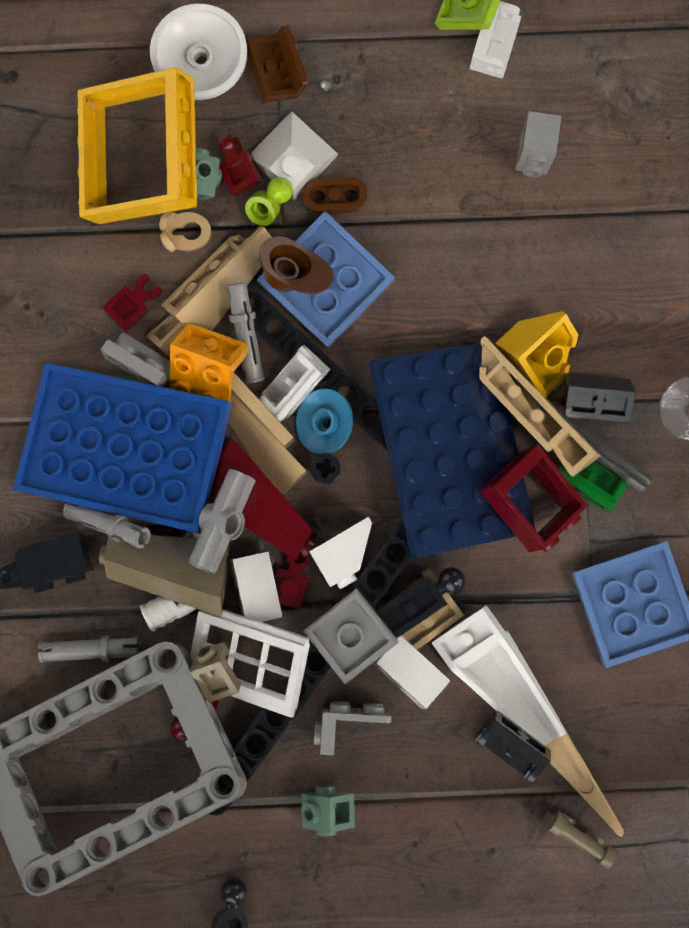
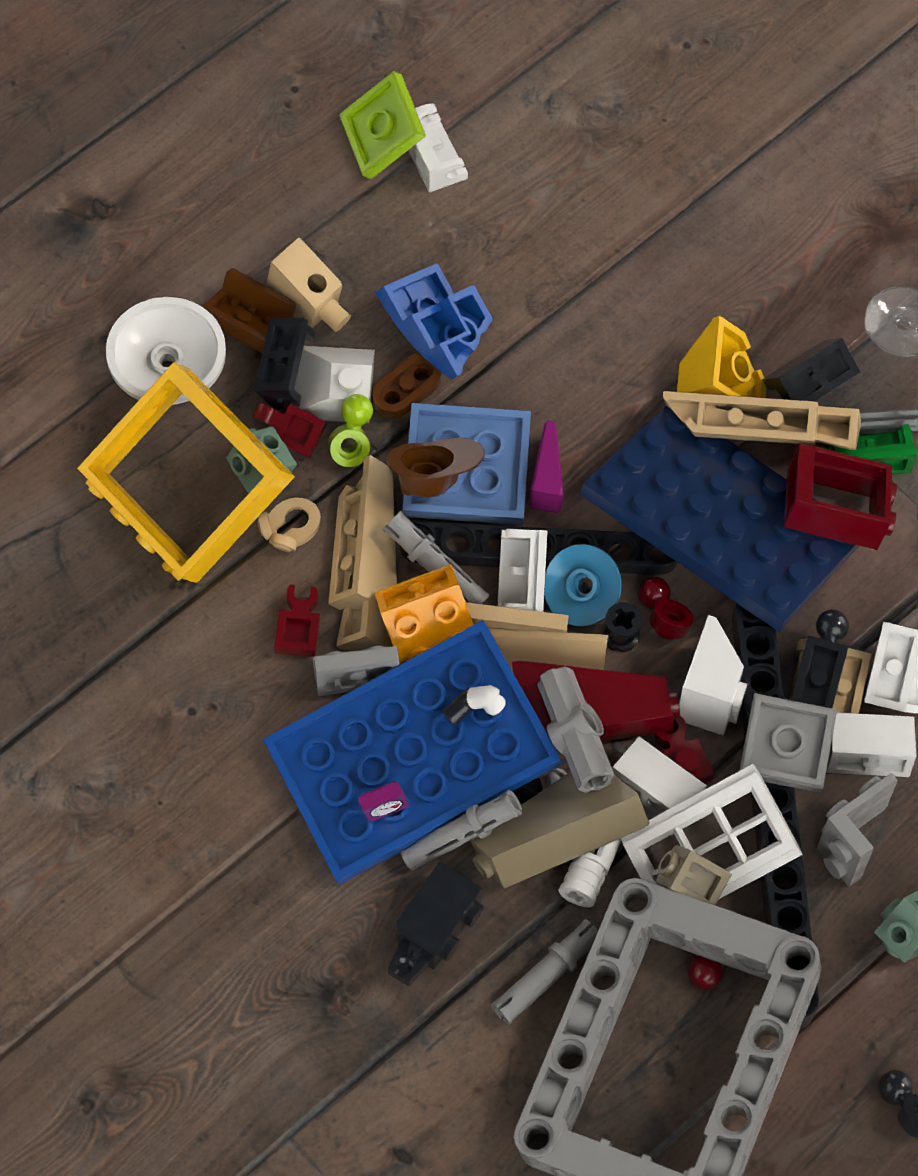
camera: 45 degrees left, 20 degrees down
light grey brick [515,111,562,177] -> none
none -> black hinge [254,317,316,409]
none -> tan torso [266,237,352,332]
none -> magenta tile [358,781,410,822]
none -> blue slope [375,263,493,380]
none -> arm [441,685,506,727]
none -> magenta slope [529,420,564,513]
none -> dark red plate [638,577,693,640]

